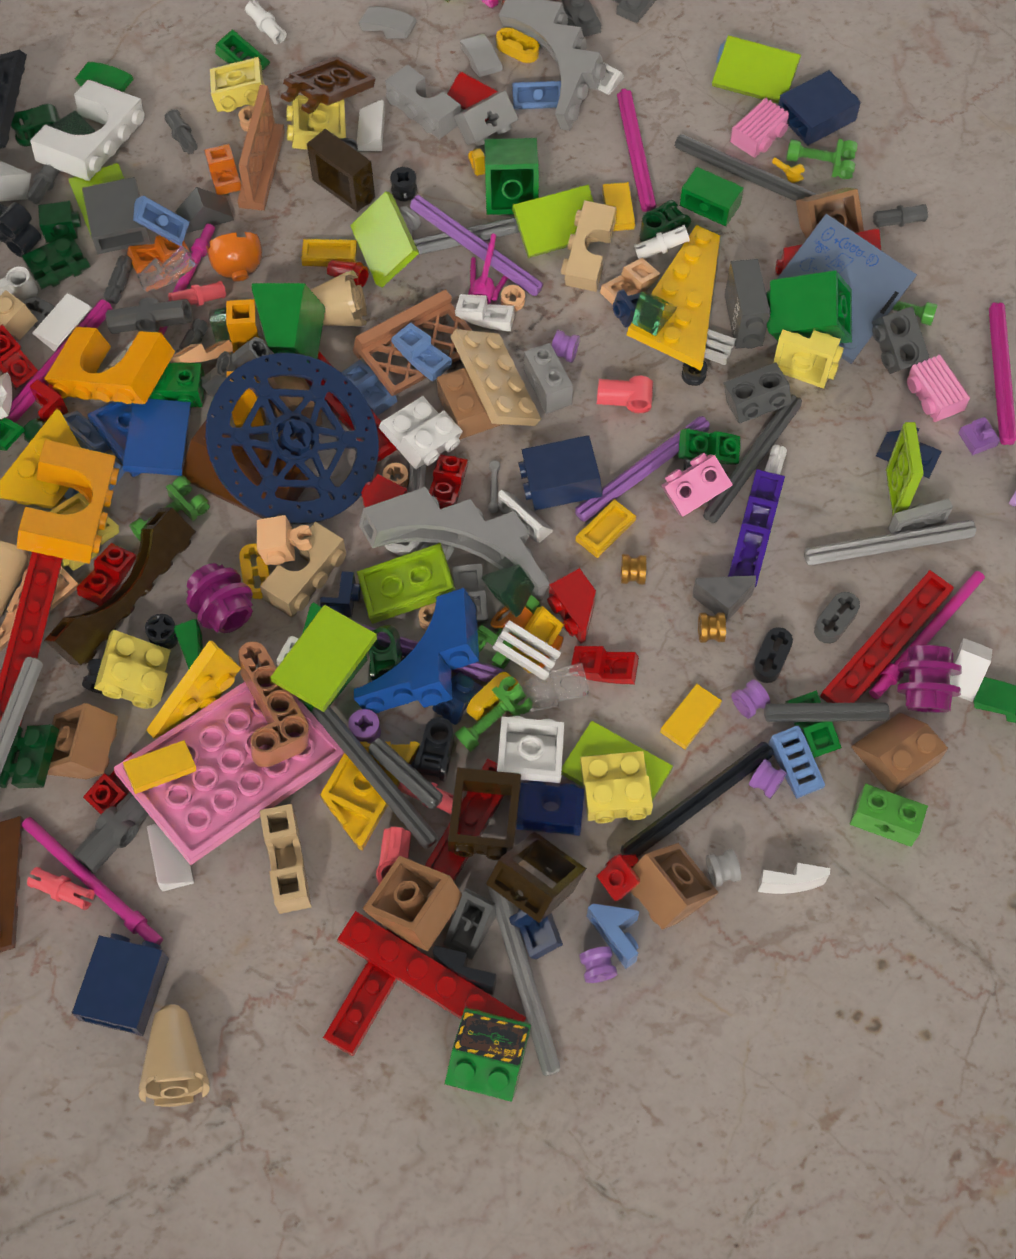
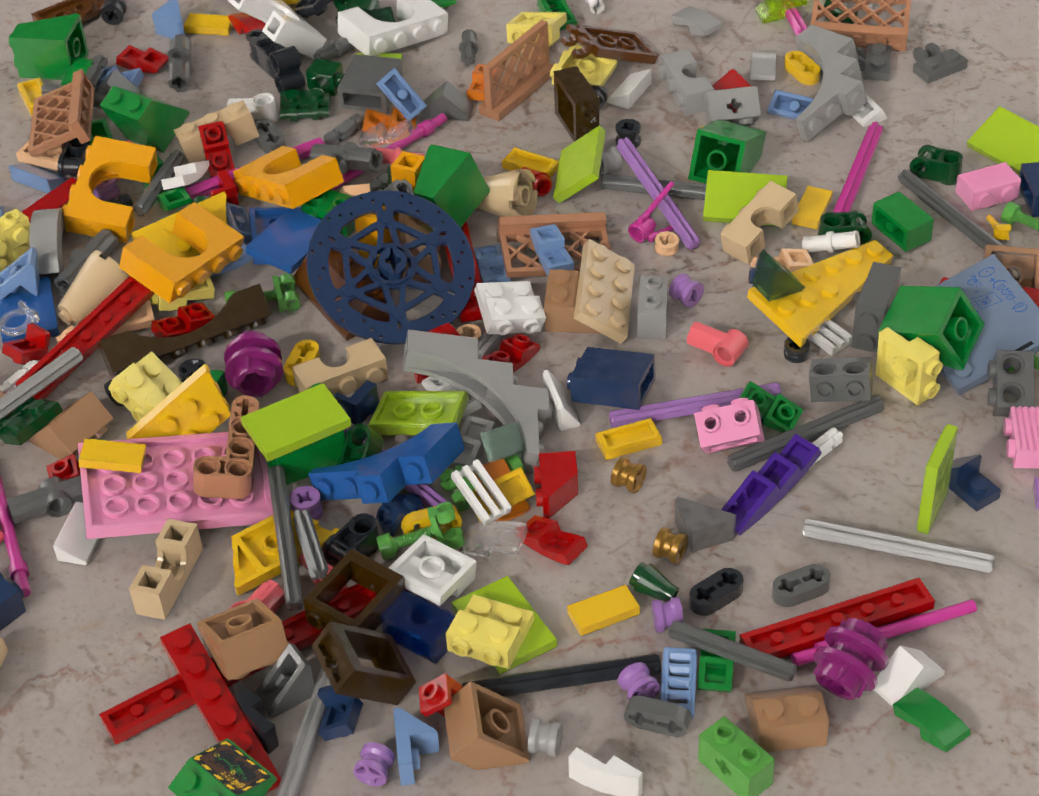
camera: 30 degrees right, 20 degrees down
white slope [32,293,92,352] -> none
orange cylinder [206,232,262,281] -> none
light nougat brick [257,515,312,565] -> none
white slope [455,294,515,332] -> none
light grey hinge [488,460,500,513] -> none
light grey plate [889,498,953,533] -> none
none -> dark grey beam [624,696,692,737]
none -> dark green cone [629,562,679,602]
none -> dark green piece [909,145,963,185]

